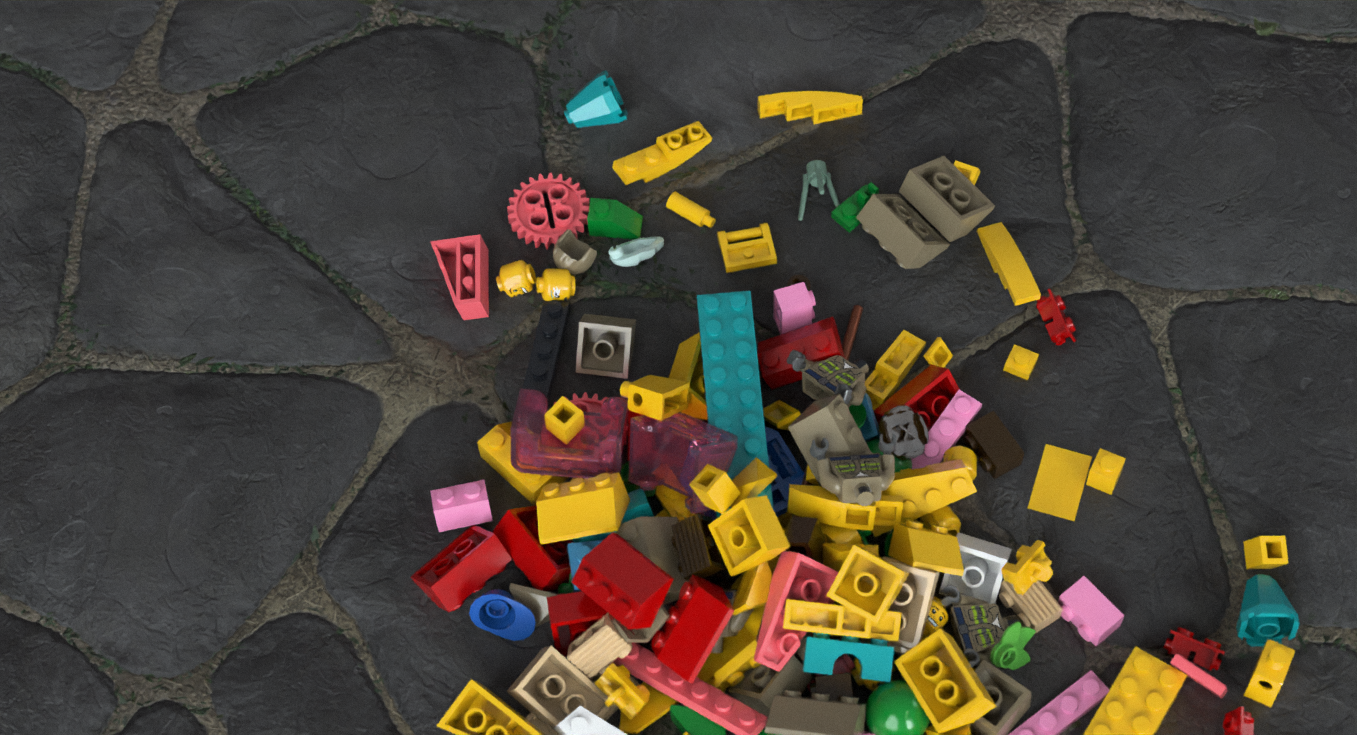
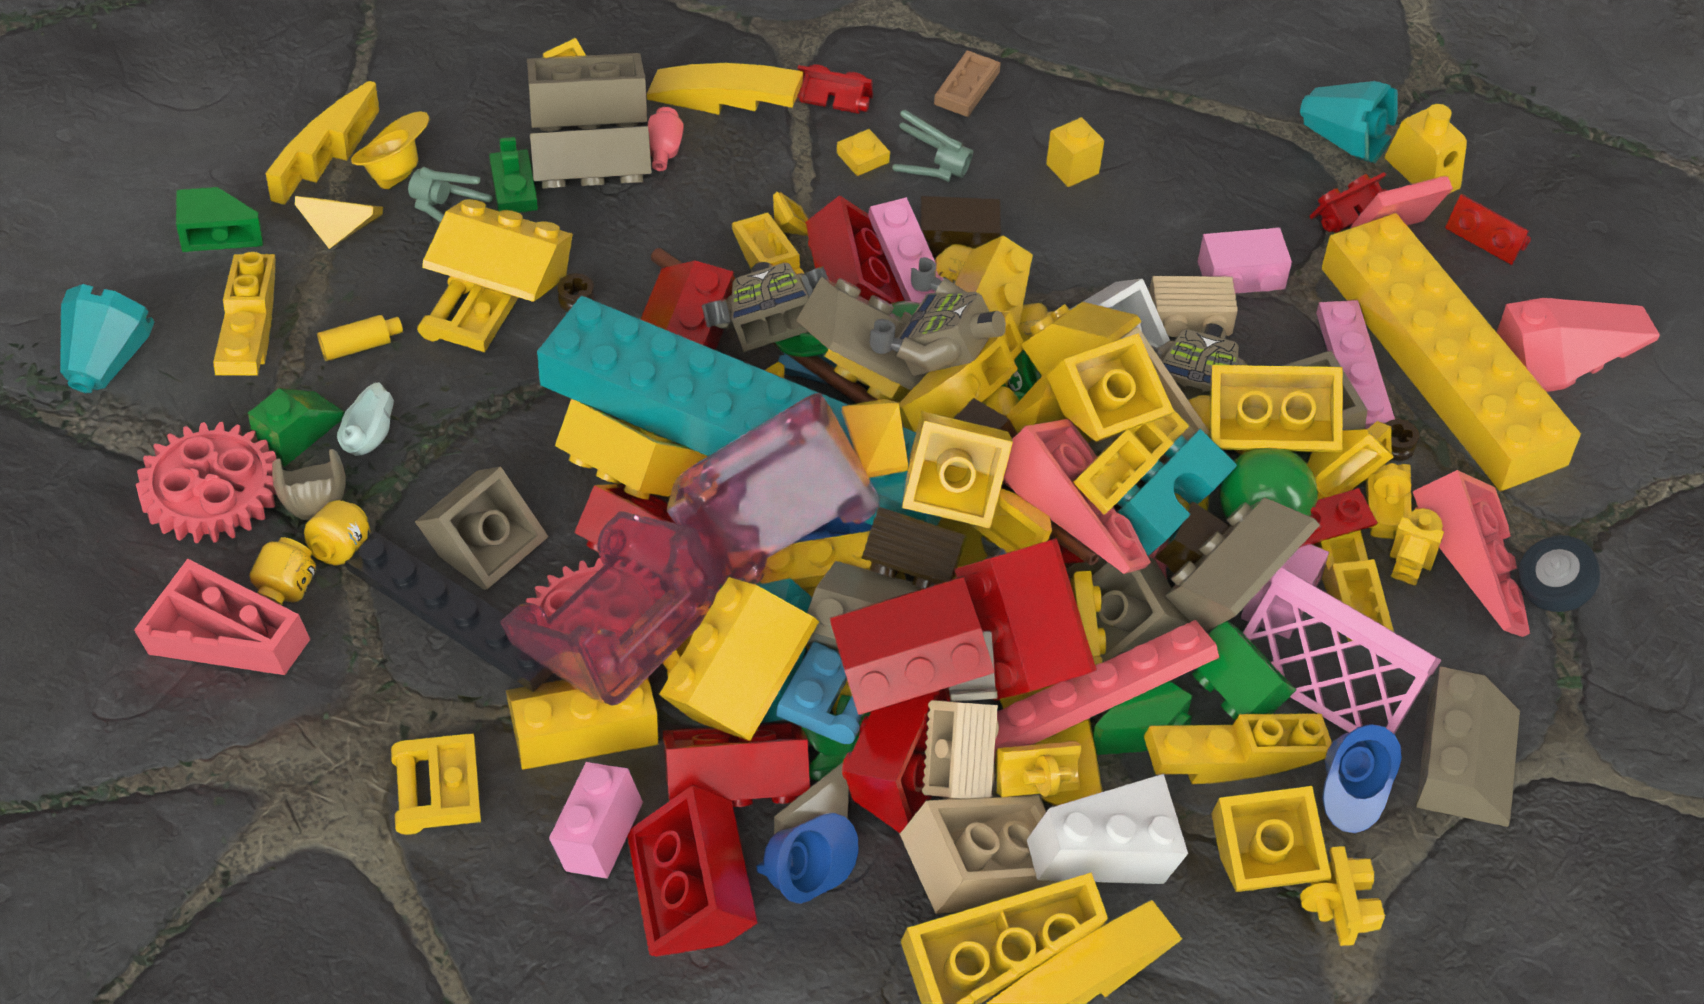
camera: 65 degrees left, 10 degrees down
yellow brick [544,396,585,445] -> none
yellow torso [620,375,690,421] -> none
yellow brick [689,464,741,514] -> none
bright pink brick [773,282,816,335] -> none
tile [879,406,929,460] -> none
bright green plate [990,621,1036,670] -> none
yellow hips [1001,540,1053,595] -> none
yellow sticker [1028,444,1092,521] -> none
yellow brick [1243,536,1288,569] -> none
none -> green slope [176,187,263,252]
none -> yellow slope [295,196,383,249]
none -> yellow piece [351,111,430,189]
none -> yellow plate [391,733,481,835]
none -> yellow slope [422,199,573,302]
none -> coral plant [647,107,684,171]
none -> sand green plant [892,110,973,182]
none -> medium nougat plate [934,50,1001,117]

